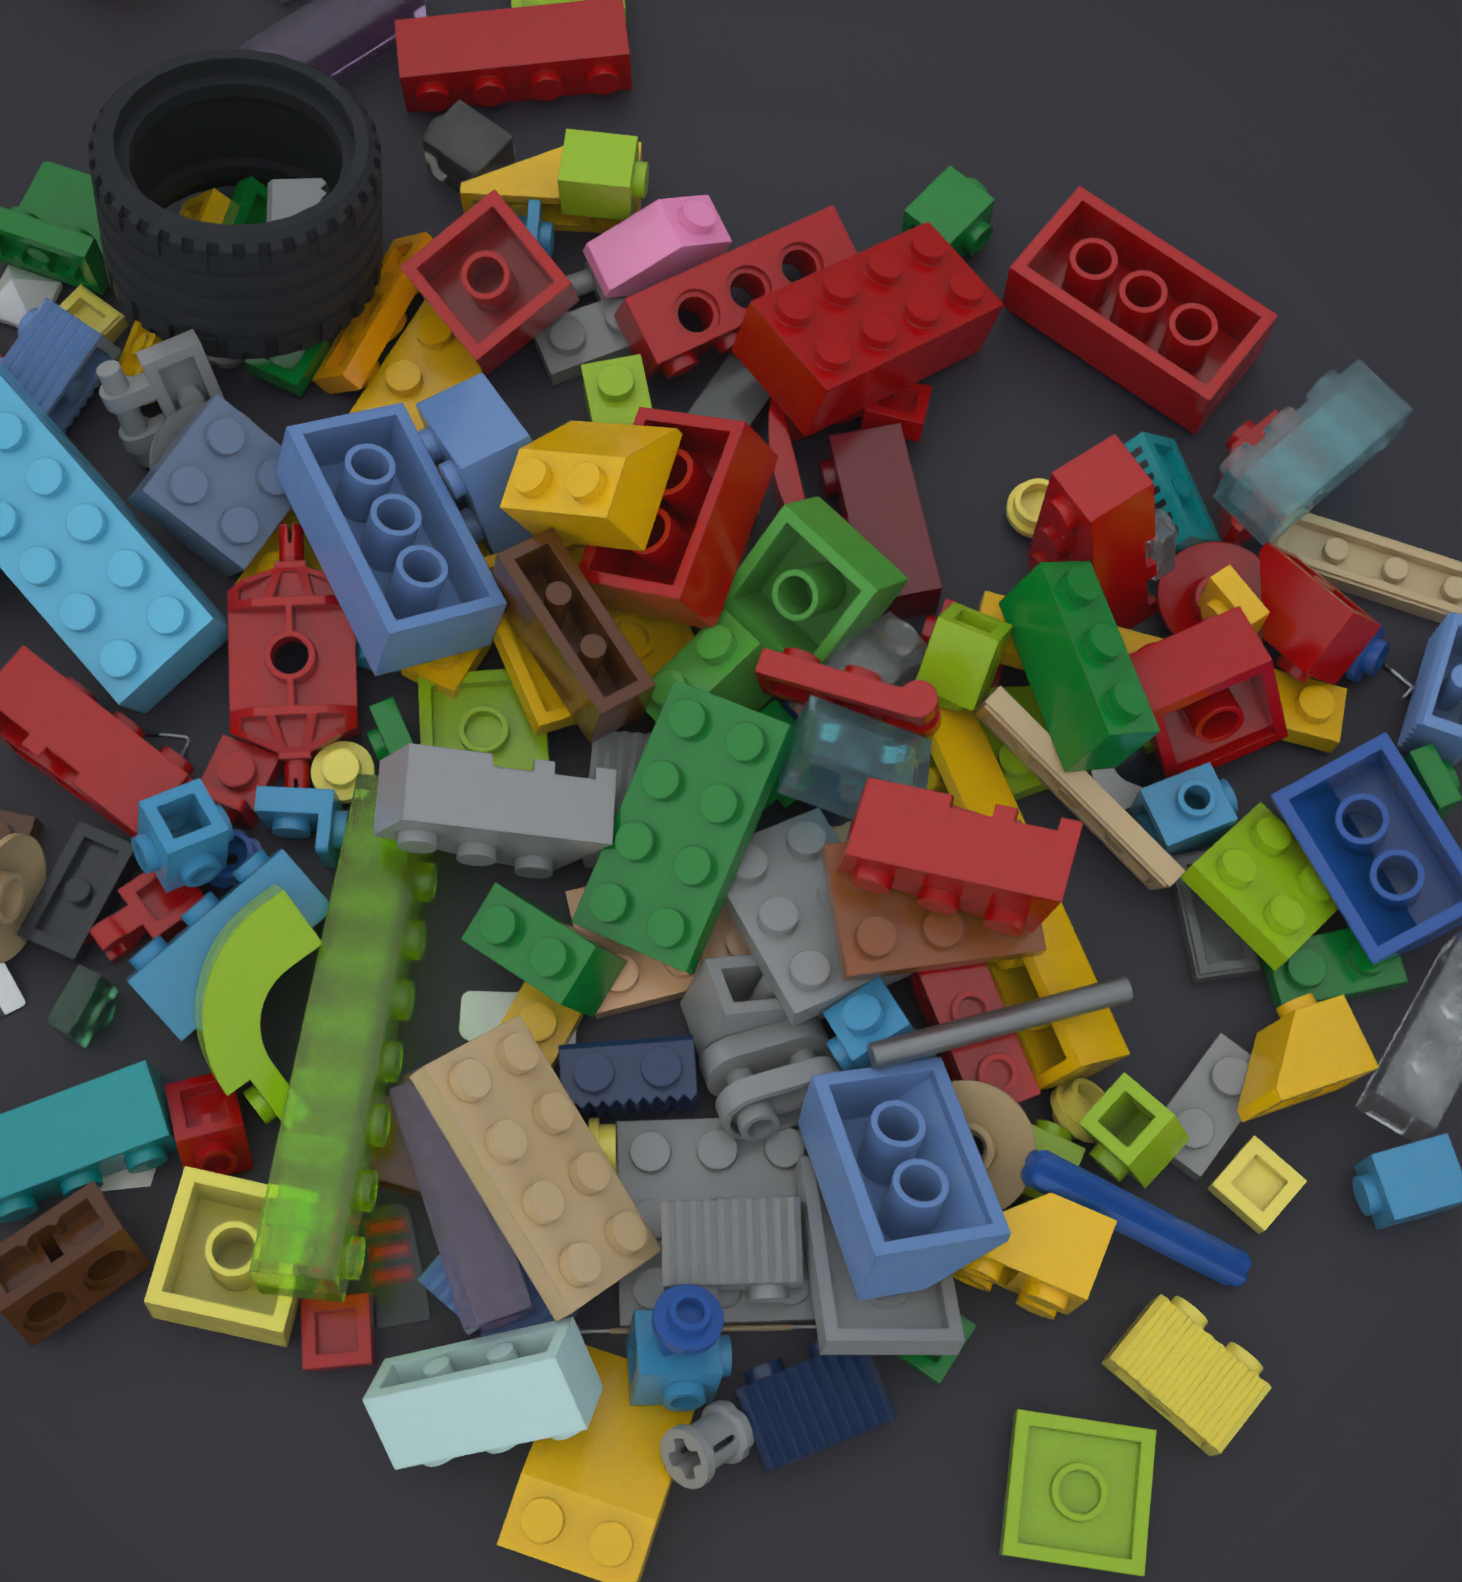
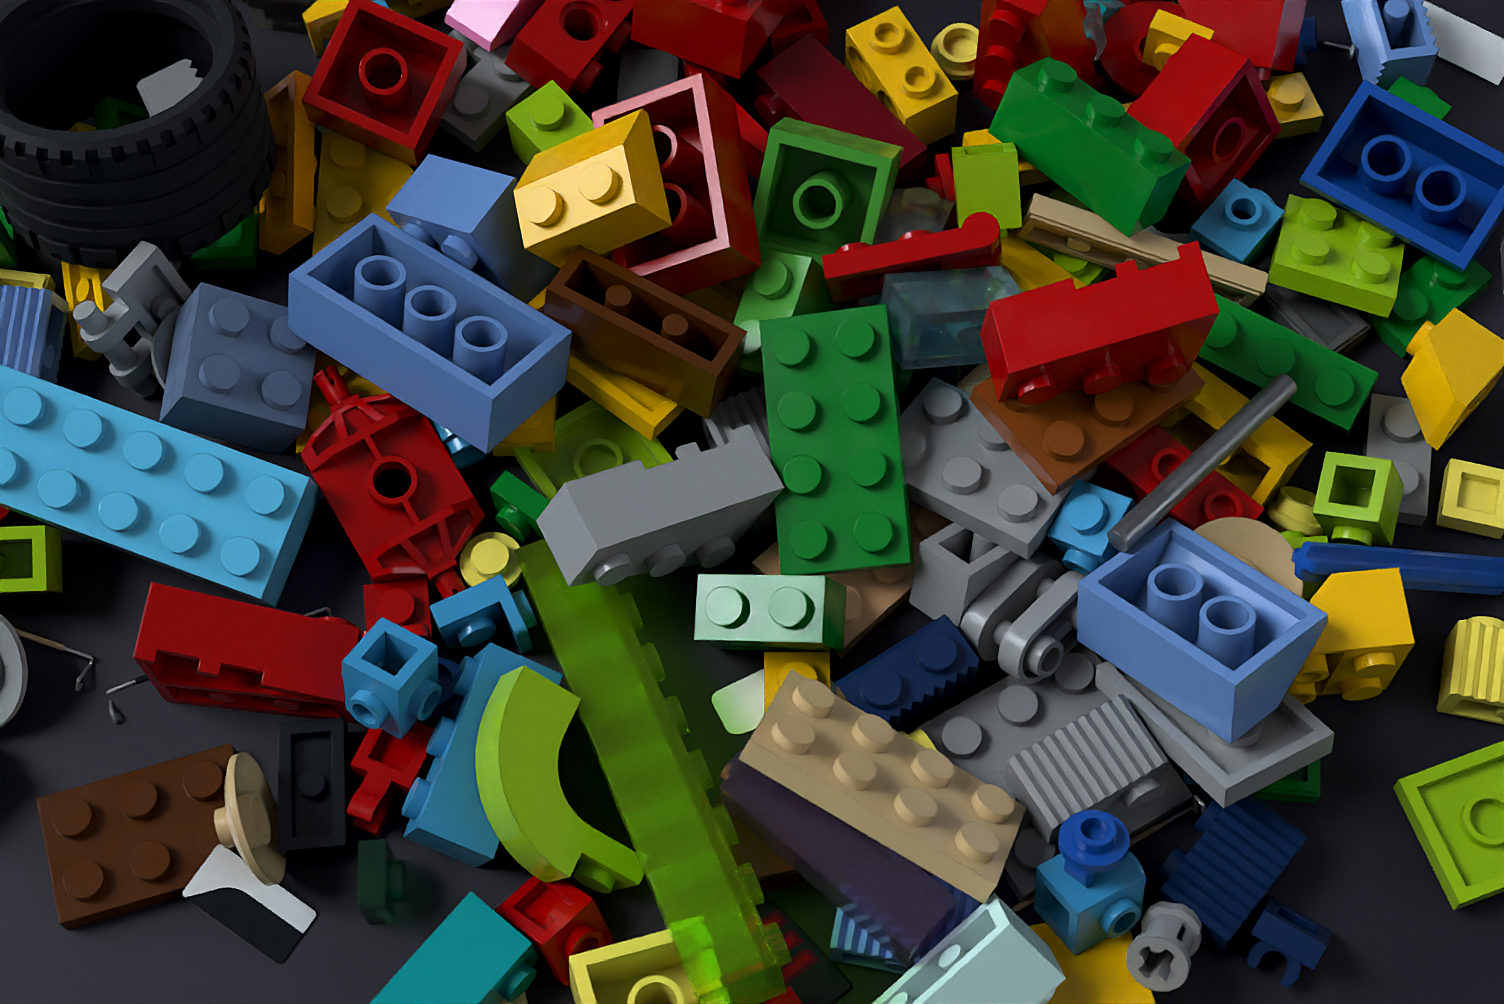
camera: 25 degrees left, 5 degrees down
none -> yellow brick [845,6,958,146]
none -> green brick [1195,293,1379,435]
none -> dark blue tile [1247,896,1332,988]

